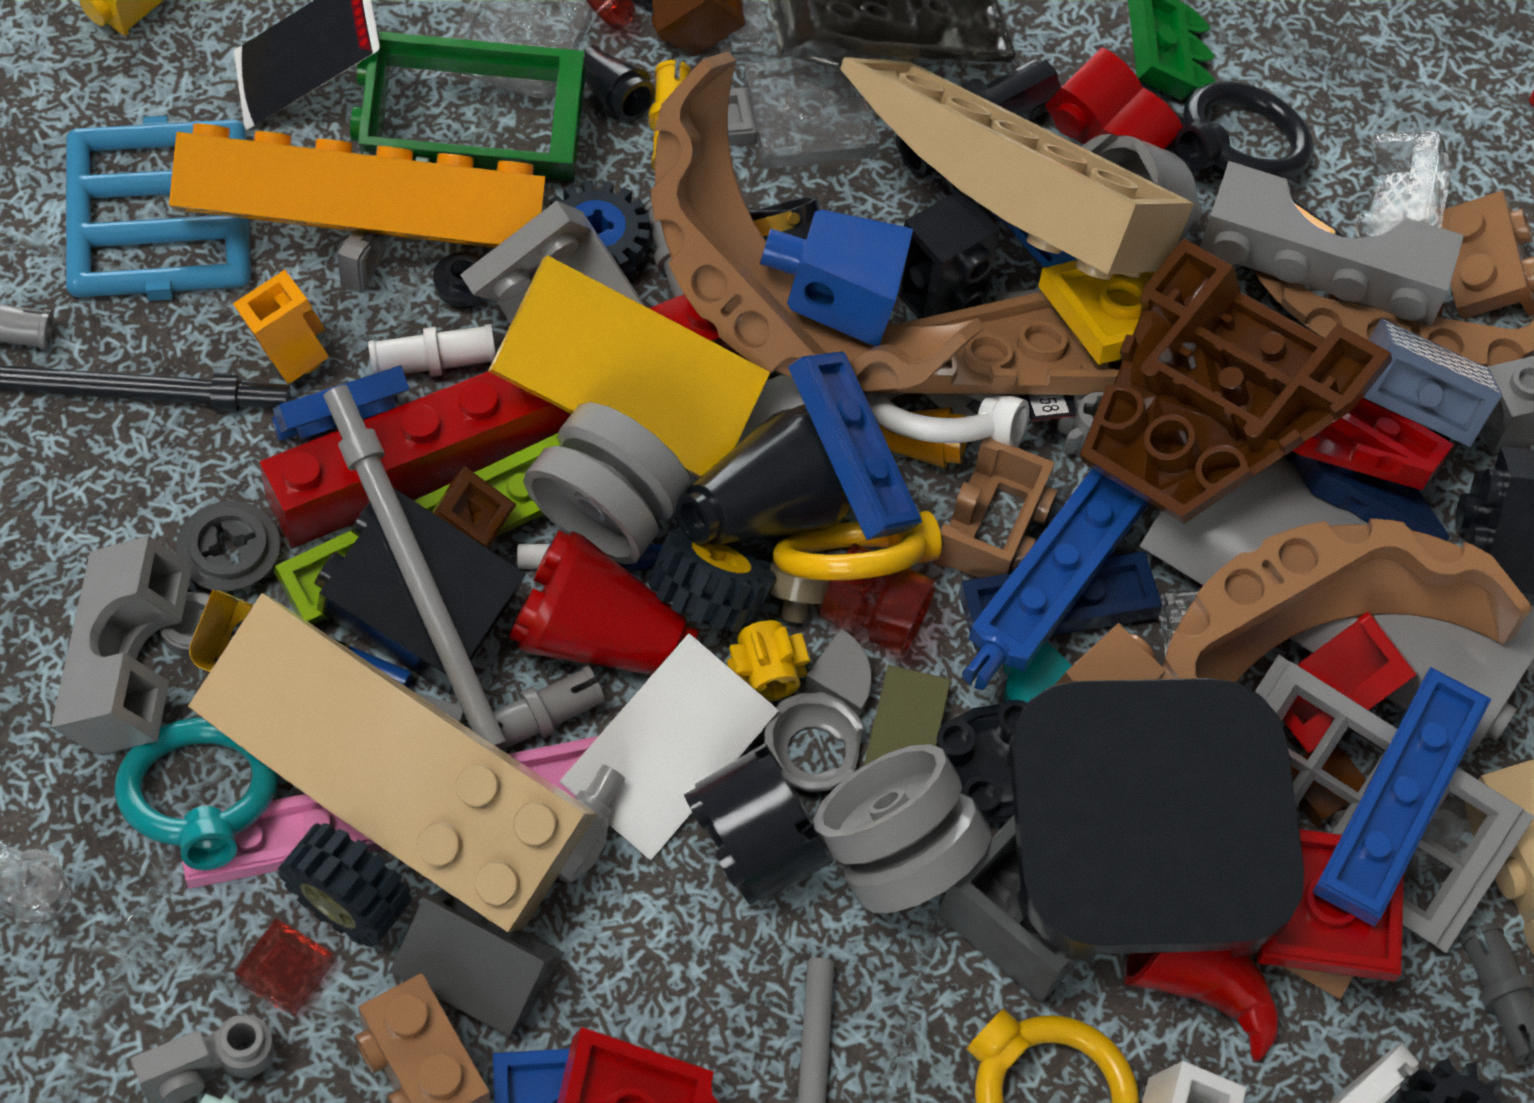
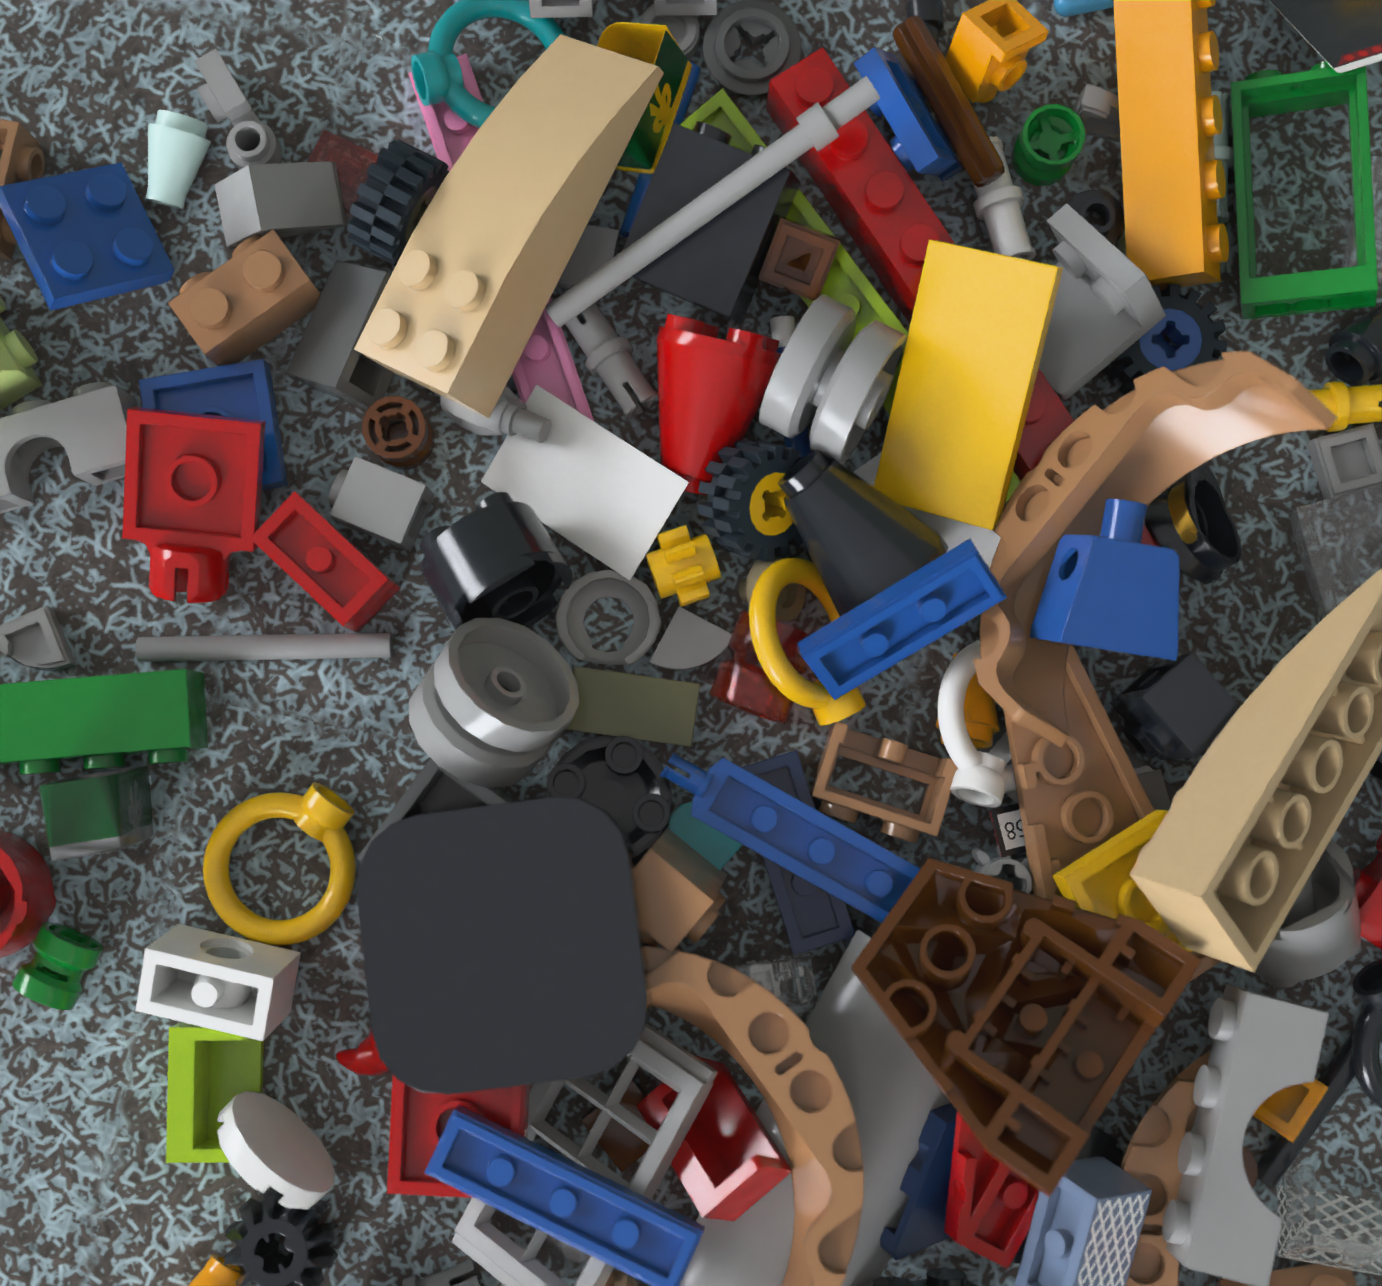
camera: 90 degrees right, 25 degrees up
none -> light grey slope [215,161,347,248]
none -> red panel [250,491,401,633]
none -> light grey brick [329,456,435,552]
none -> reddish brown wheel [362,396,435,470]
none -> reddish brown axle [892,16,1005,188]
none -> green wheel [1012,104,1085,186]

